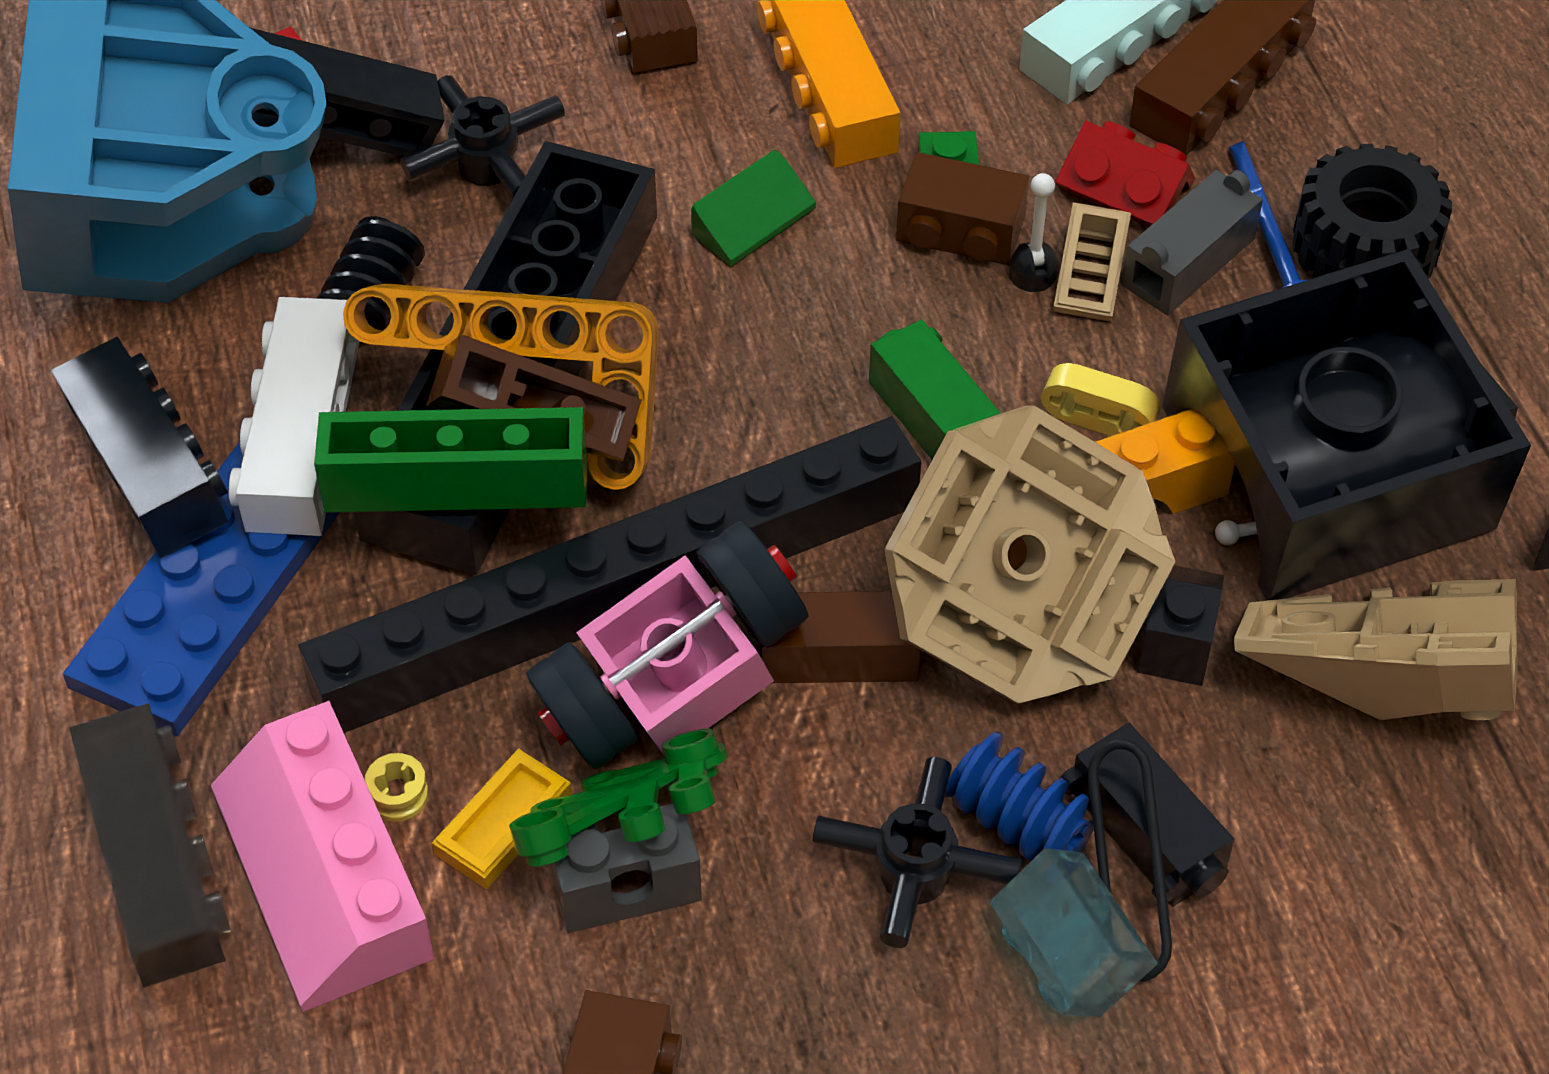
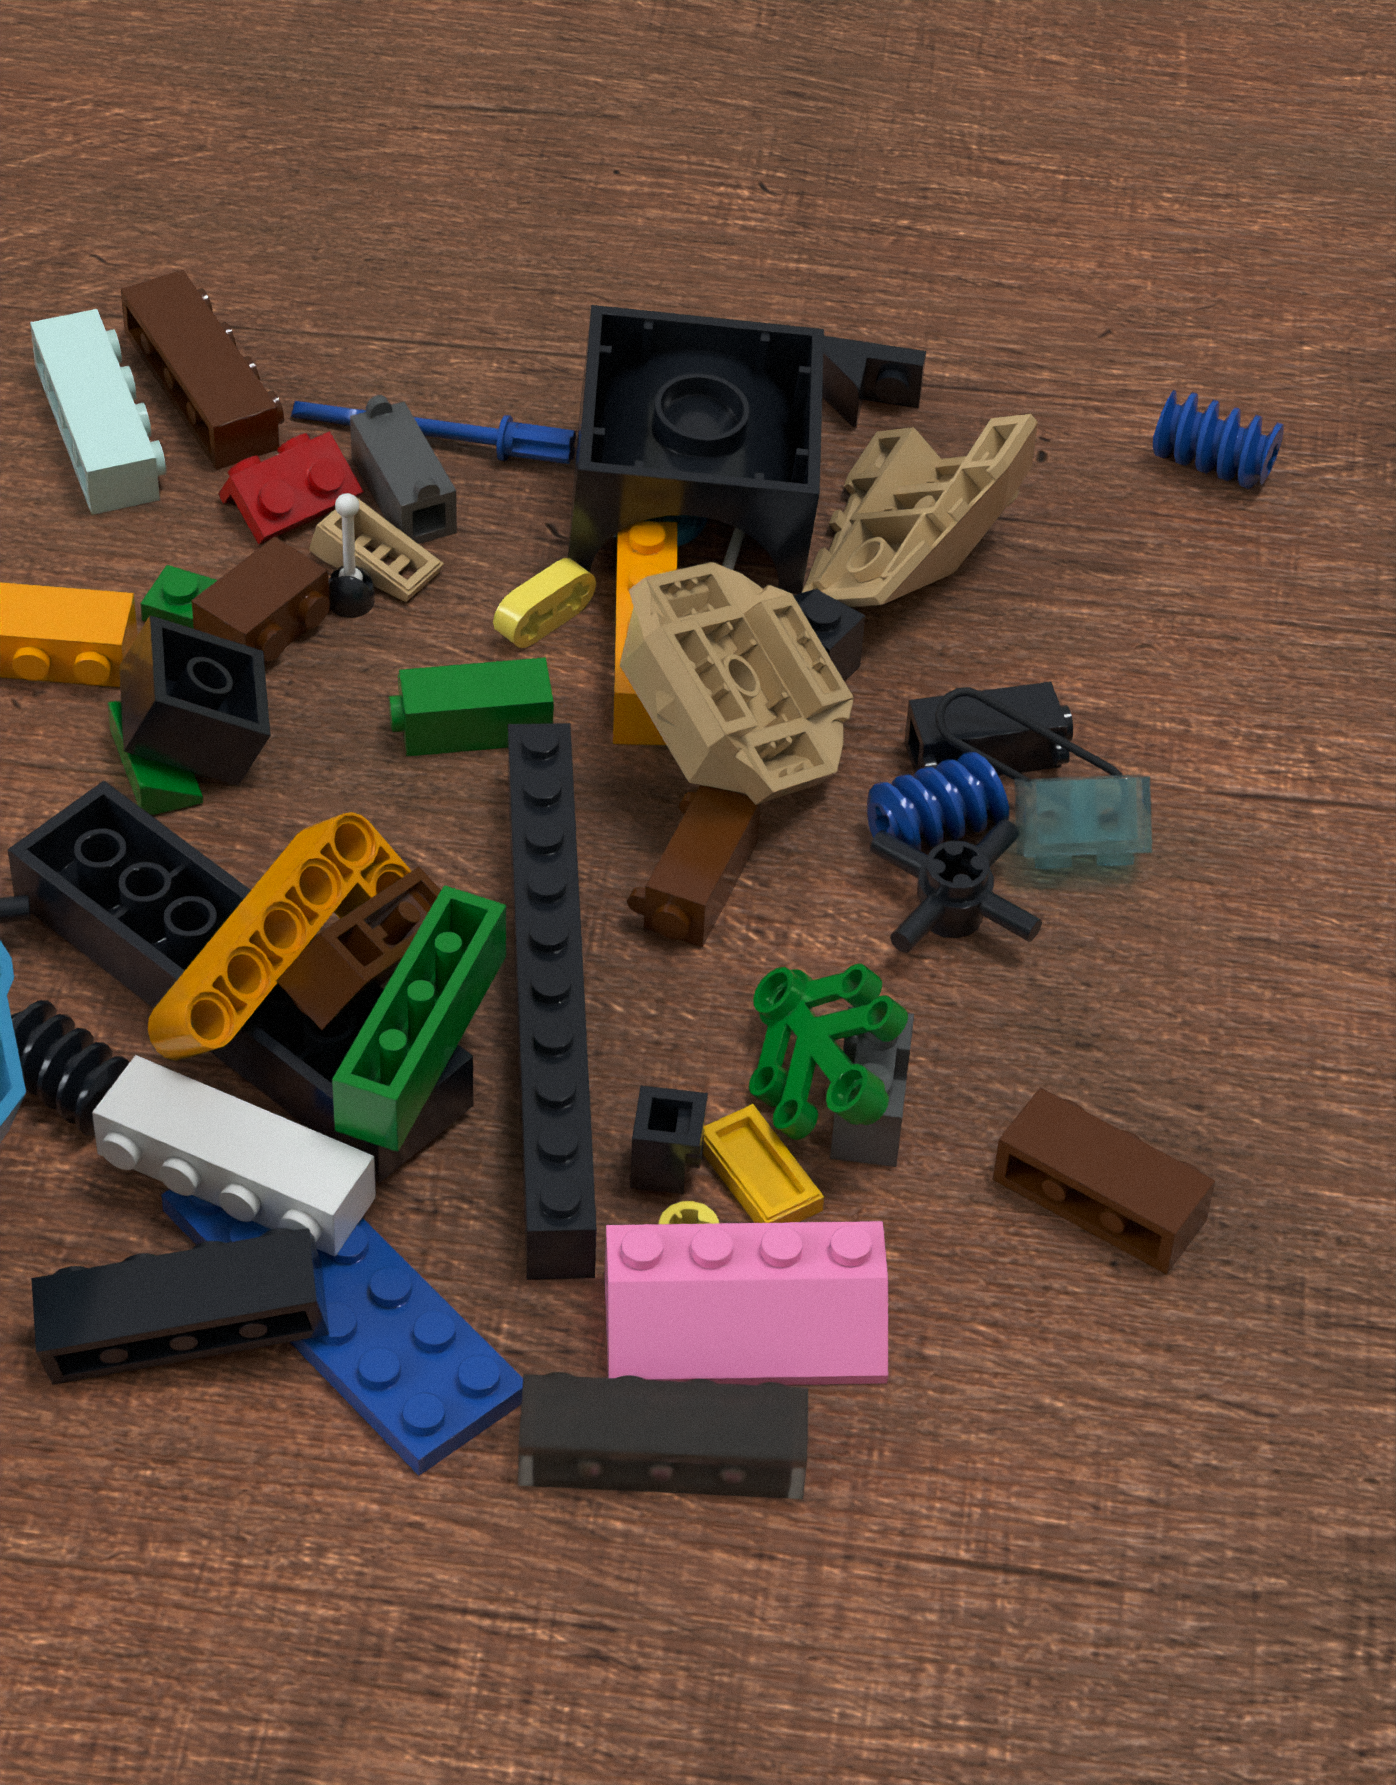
camera: 70 degrees left, 5 degrees down
brick [526,521,809,769] -> none
black tyre [1292,144,1452,279] -> none
none -> black brick [119,615,271,786]
none -> black brick [630,1085,708,1194]

